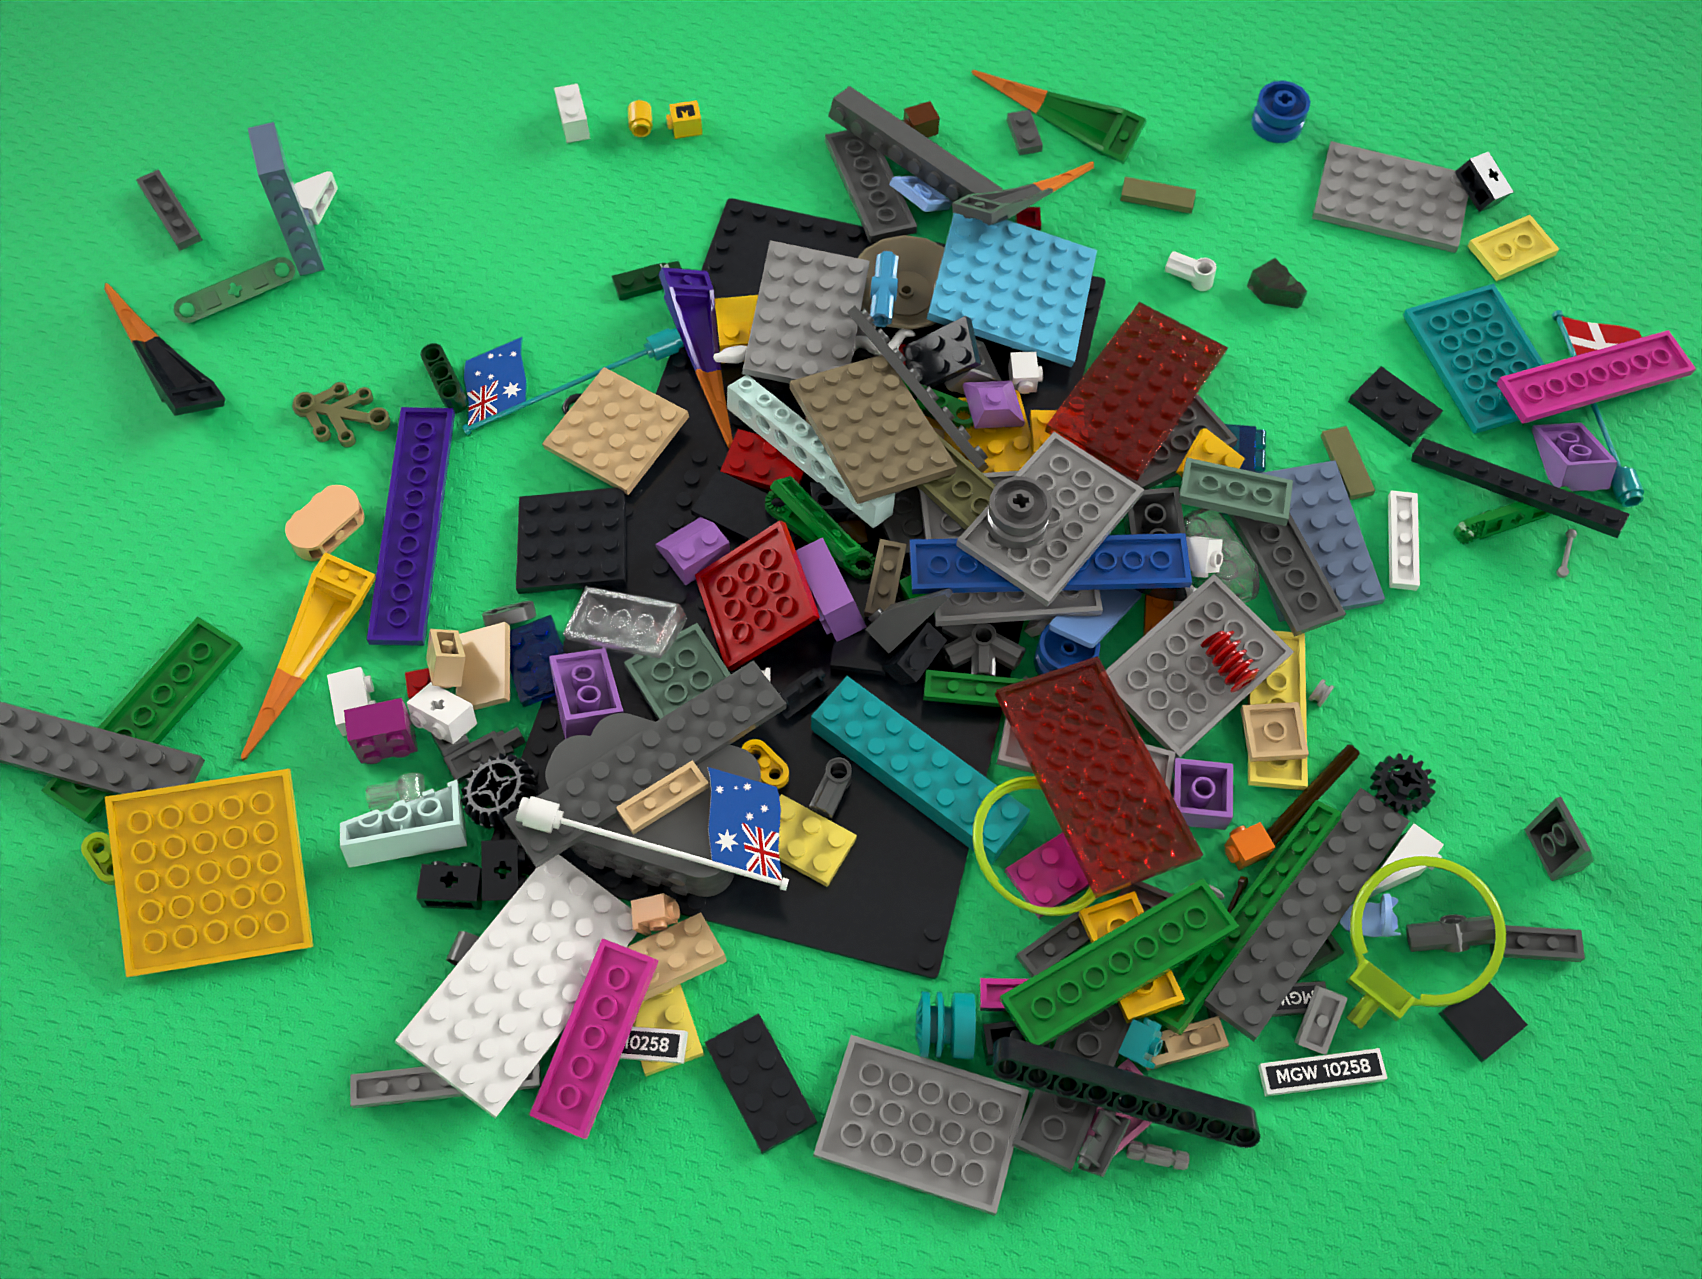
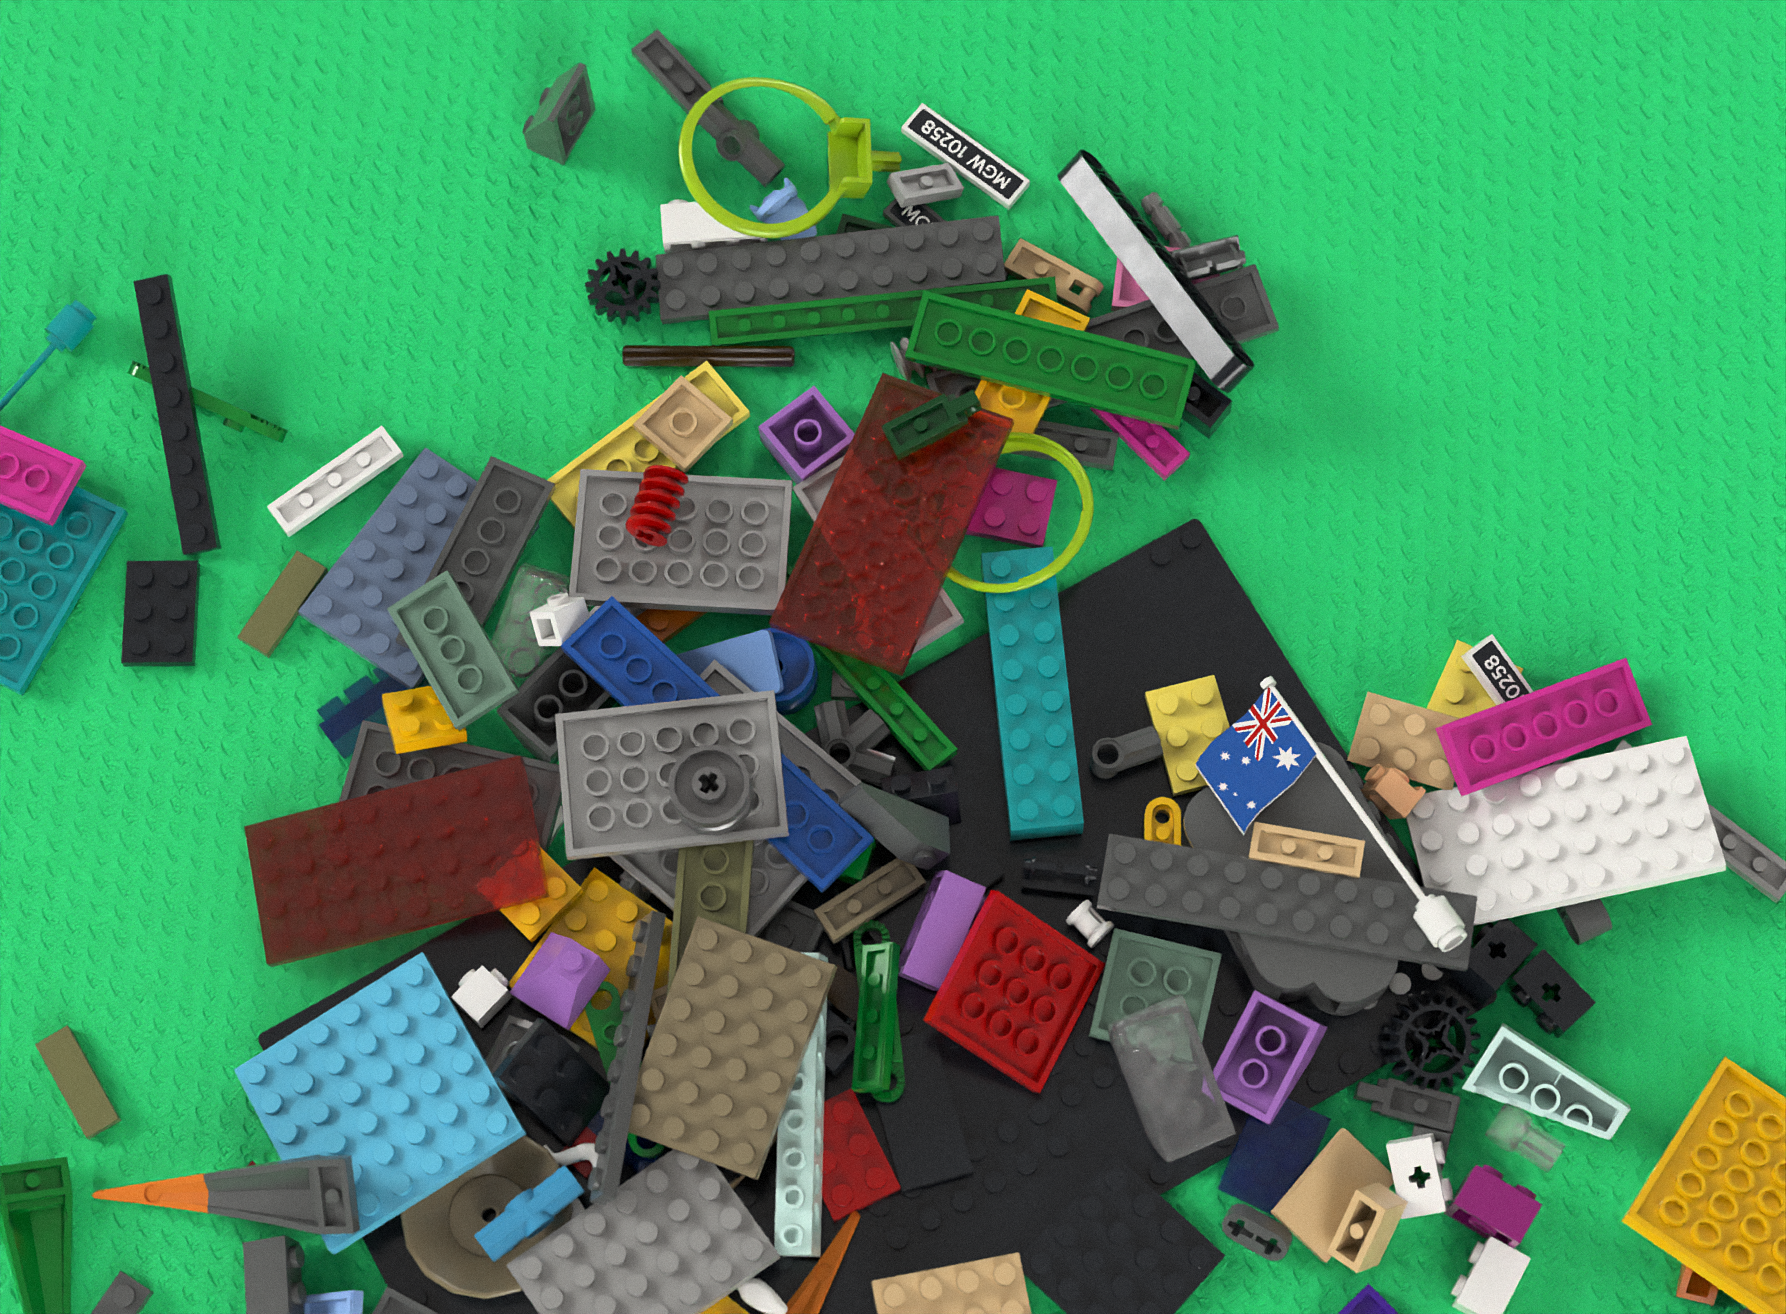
camera: 130 degrees left, 10 degrees up
red plate [405,668,431,700] -> none
medium lavender slope [655,517,730,585] -> none
black plate [705,1013,817,1154] -> none
light grey plate [813,1035,1029,1216] -> none
teal wheel [916,991,976,1059] -> none
teal brick [1118,1018,1163,1070] -> none
white piece [1165,251,1216,291] -> none
orange brick [1224,822,1275,870] -> none
dark brown hinge [1227,876,1248,913] -> none
clear smoke slope [1247,258,1307,309] -> none
light grey bush [1308,679,1334,707] -> none
black tile [1439,982,1528,1063] -> none
medium lavender slope [1532,423,1617,492] -> none
light grey hinge [1556,529,1577,578] -> none
none -> dark green hinge [881,390,982,460]

